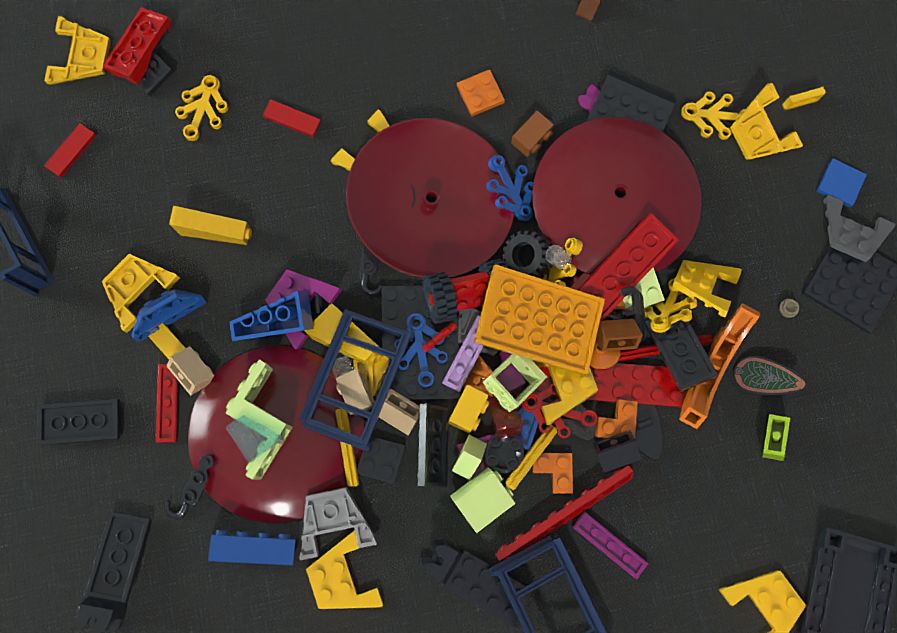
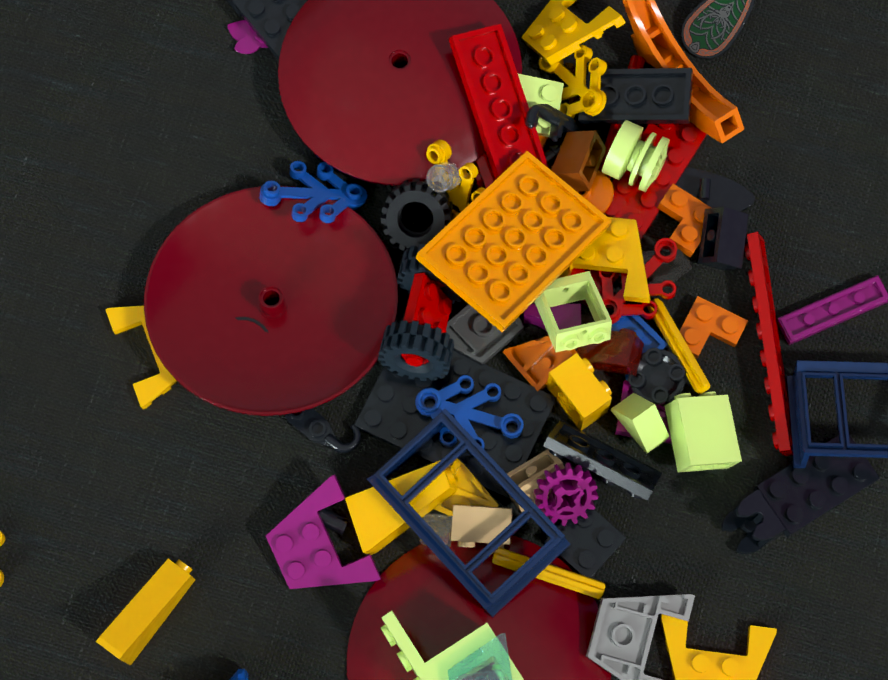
camera: 55 degrees left, 5 degrees down
blue wedge [229,290,314,341] -> none
red tile [263,99,321,138] -> none
red wheel [422,322,457,353] -> none
lavender tile [442,315,484,392] -> none
orange plate [457,69,505,117] -> none
dark orange brick [511,111,554,157] -> none
lime brick [763,414,790,461] -> none
none -> magenta gear [533,463,598,526]
none -> yellowish green wheel [602,120,670,192]

